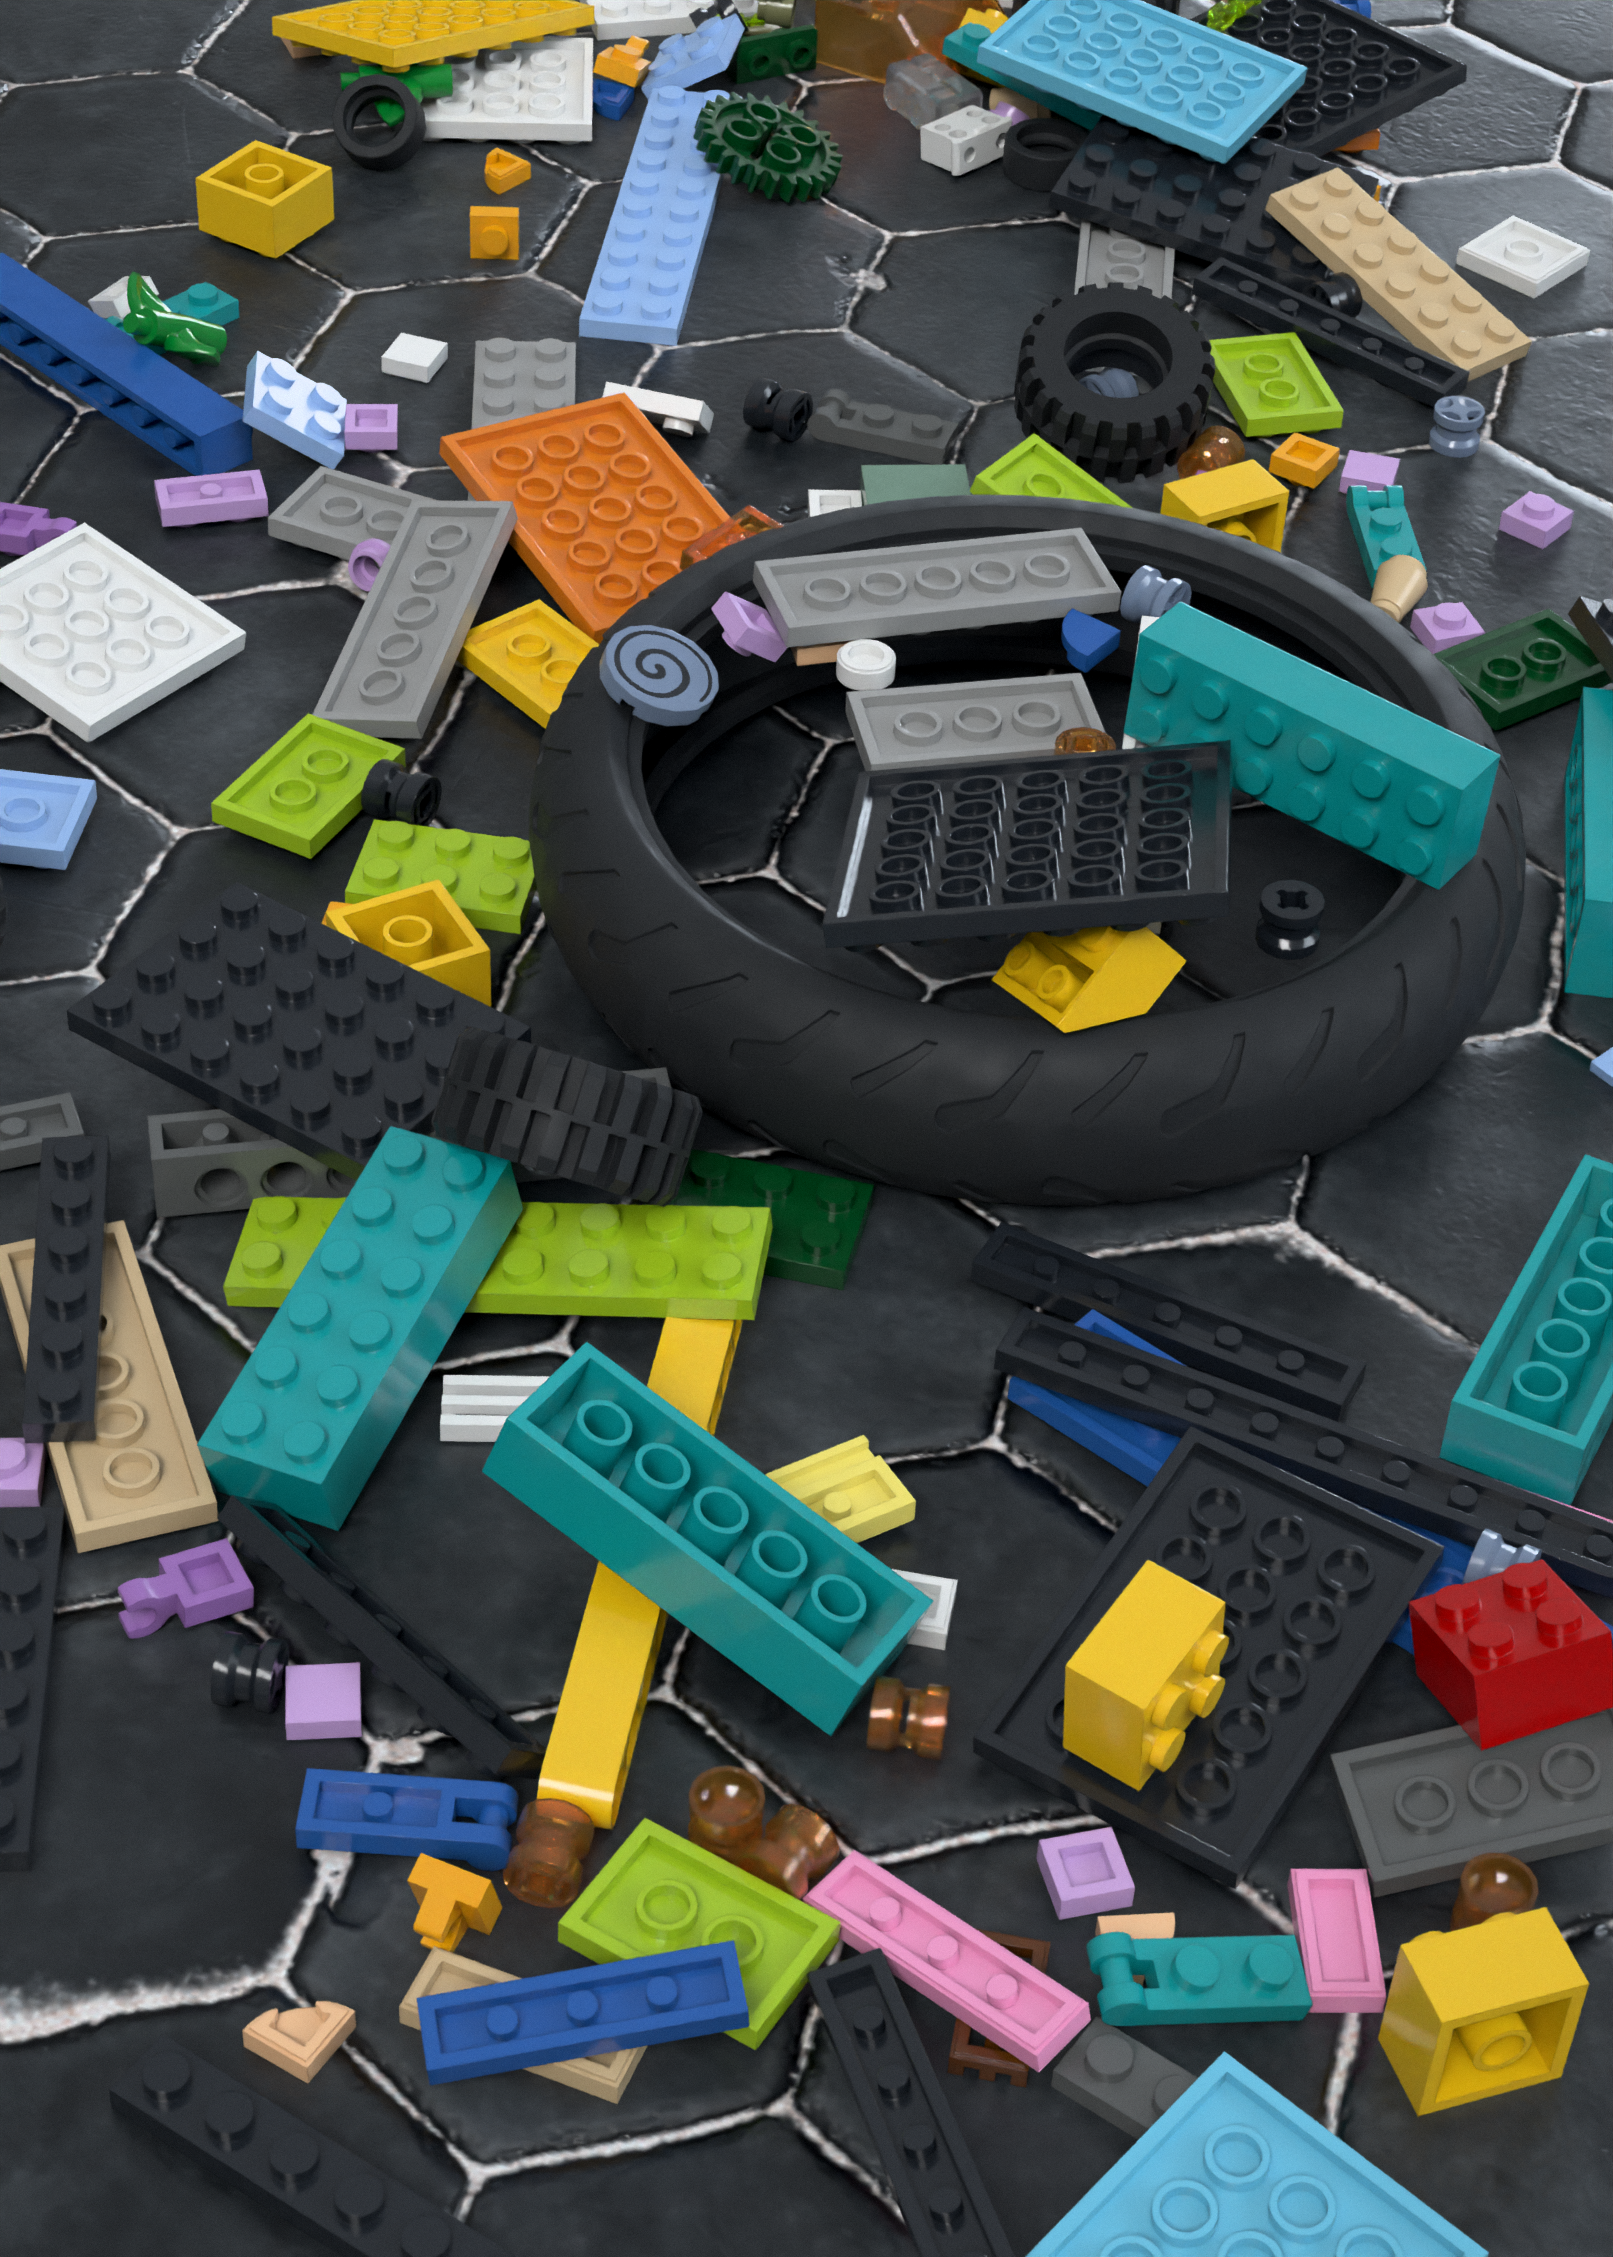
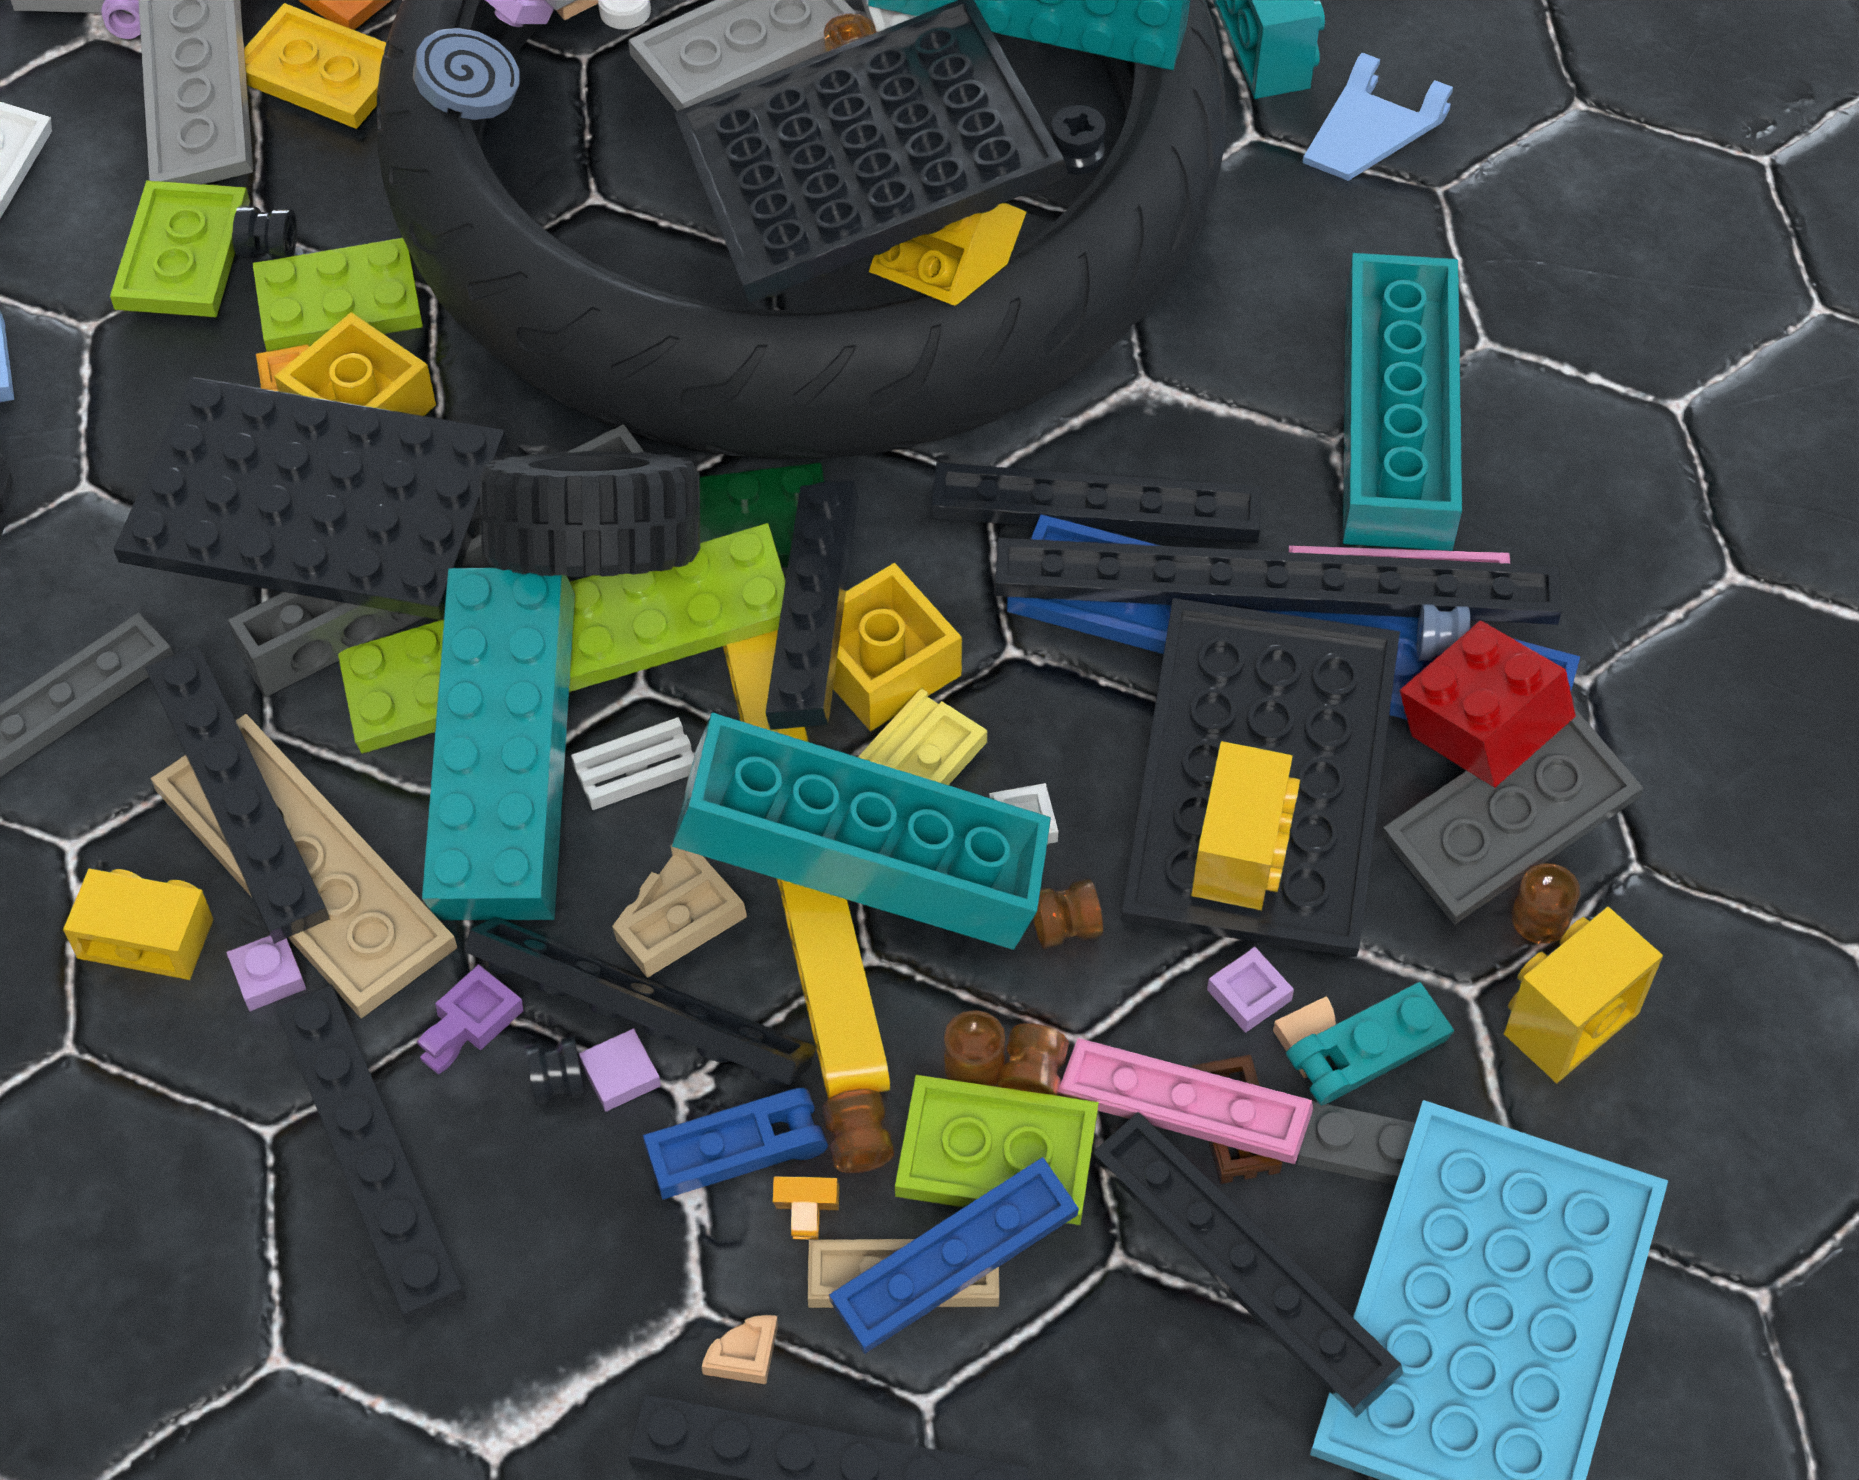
camera: 20 degrees left, 15 degrees up
bright pink tile [1287,1869,1387,2013] -> none
none -> tan wing [612,844,747,978]
none -> black plate [765,480,858,730]
none -> yellow brick [833,563,962,732]

